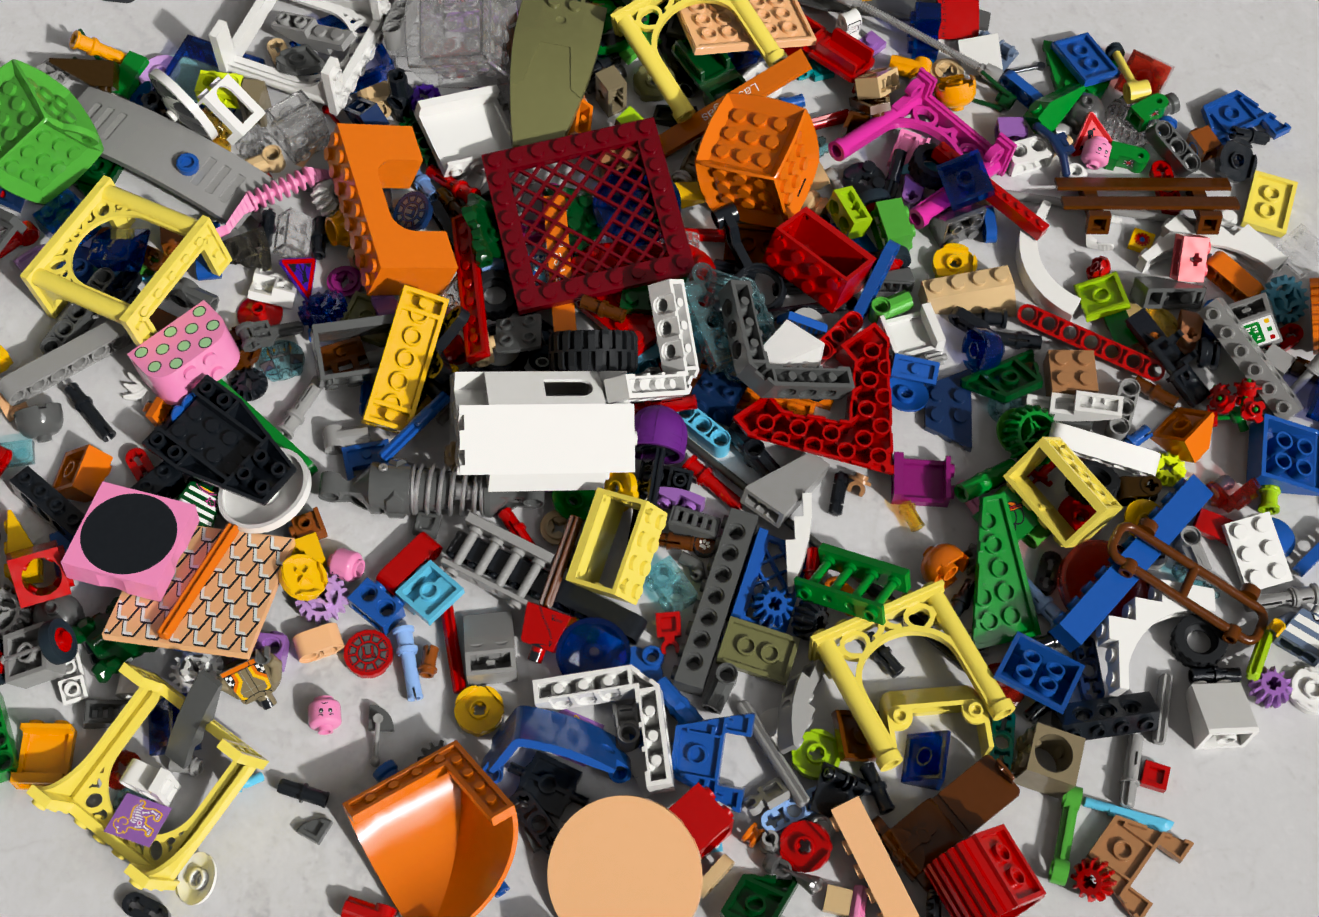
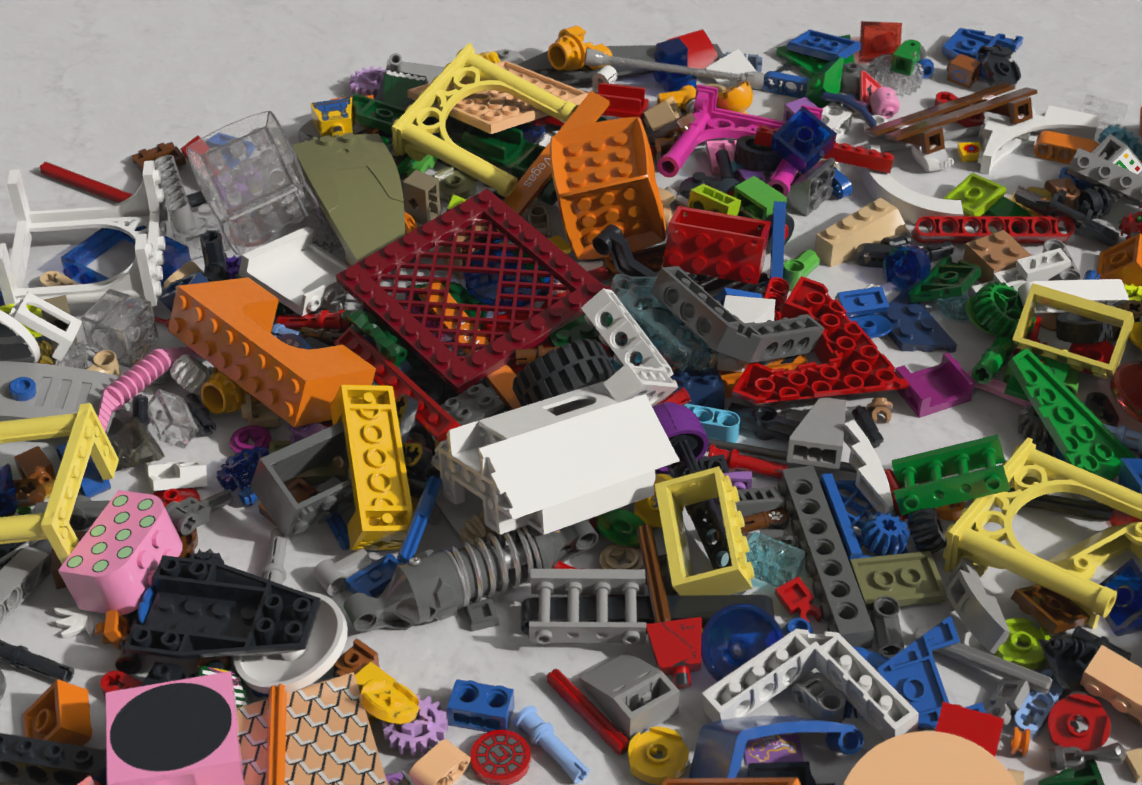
camera: 25 degrees left, 20 degrees down
clear light blue dish [259,340,305,382] -> none
light grey slope [271,11,355,55] -> none
dark grey tile [276,44,326,76] -> none
piece [279,257,316,301] -> none
bright pink head [327,548,365,582] -> none
red beam [376,532,443,596] -> none
medium azure plate [395,560,465,626] -> none
dark orange pin [418,645,439,678] -> none
light grey pin [758,830,779,855] -> none
black pin [861,631,905,678] -> none
dark grey slope [864,267,915,292] -> none
white panel [877,302,946,364] -> none
clear yellow pin [898,500,925,532] -> none
orange cylinder [920,543,969,589] -> none
yellow plate [932,243,977,278] -> none
dark green plant [972,70,1017,113] -> none
red plate [1086,255,1111,280] -> none
light yellow piece [1105,42,1152,104] -> none
green leg [1105,141,1150,173] -> none
dark grey slope [1129,277,1207,309] -> none
reddish brown pin [1135,375,1179,410] -> none
dark grey beam [1145,120,1201,177] -> none
brick [1169,233,1211,282] -> none
light yellow plate [1240,170,1298,238] -> none

